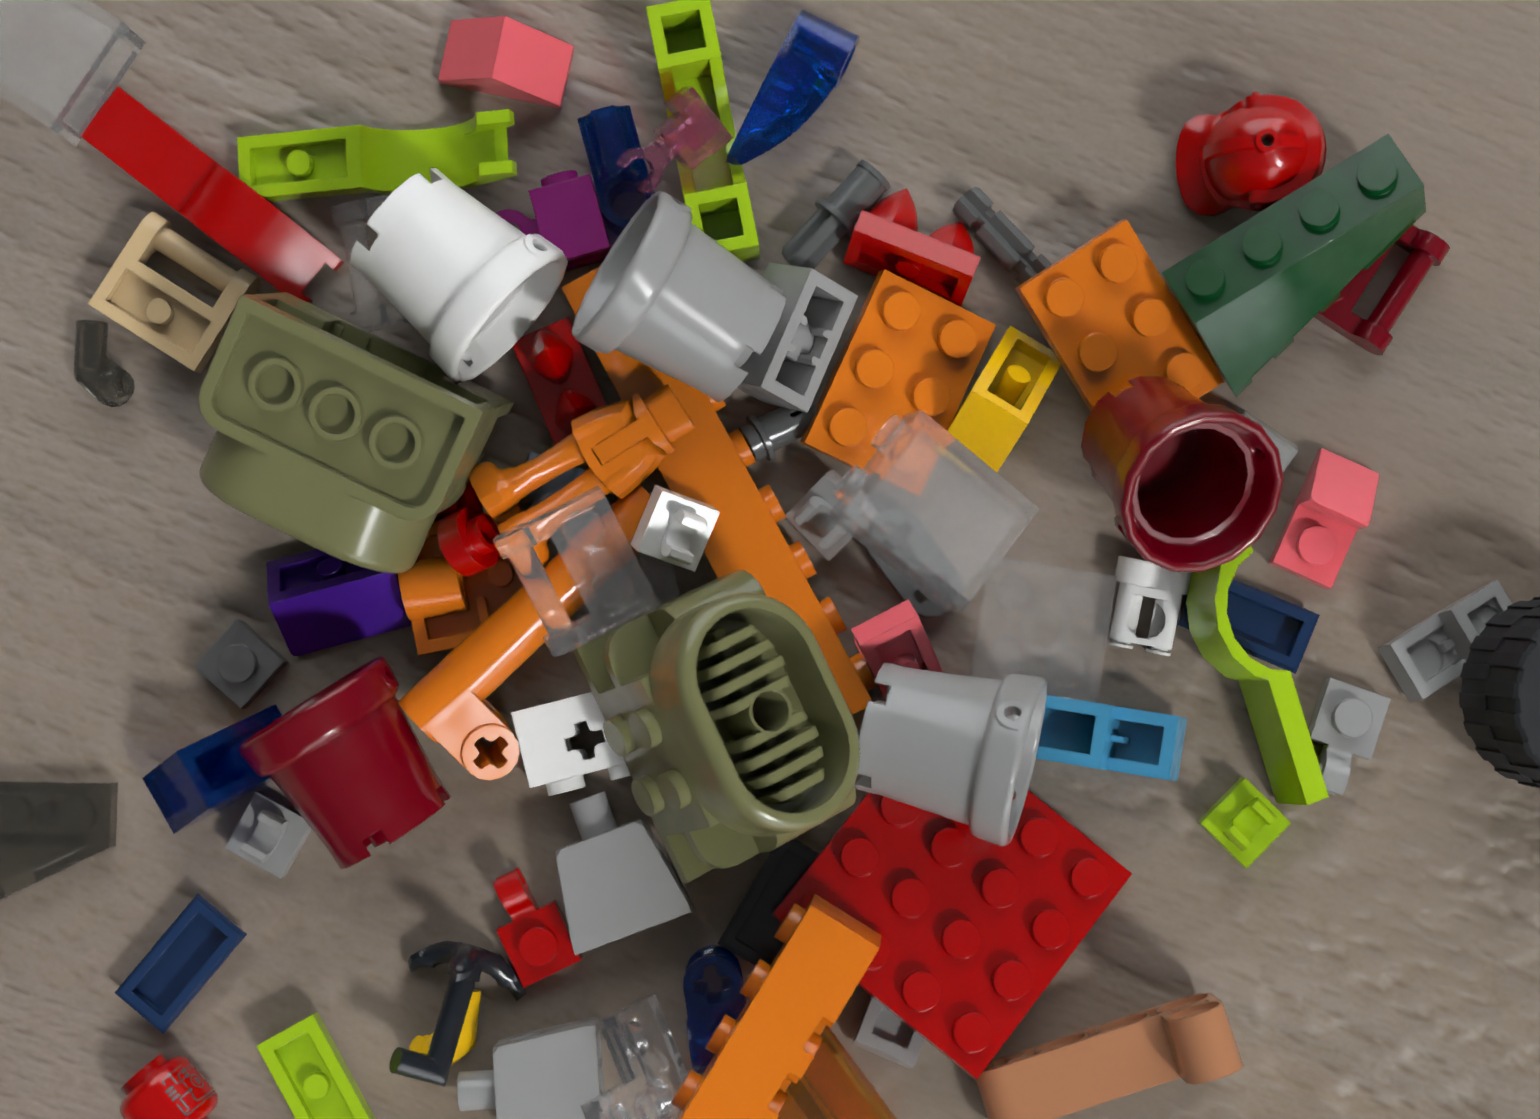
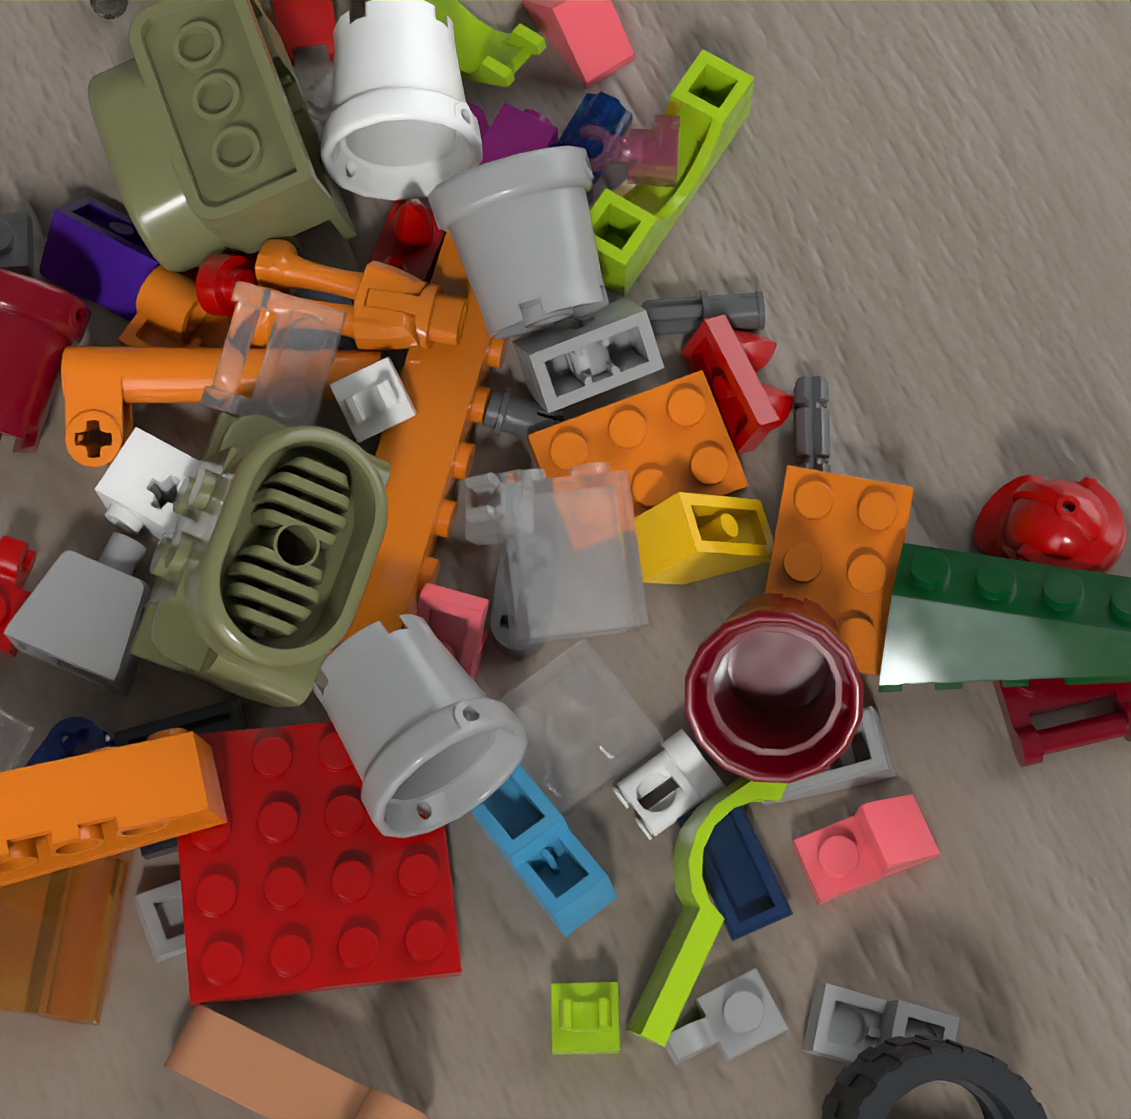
camera: 40 degrees right, 15 degrees down
clear blue piece [726,9,860,165] -> none

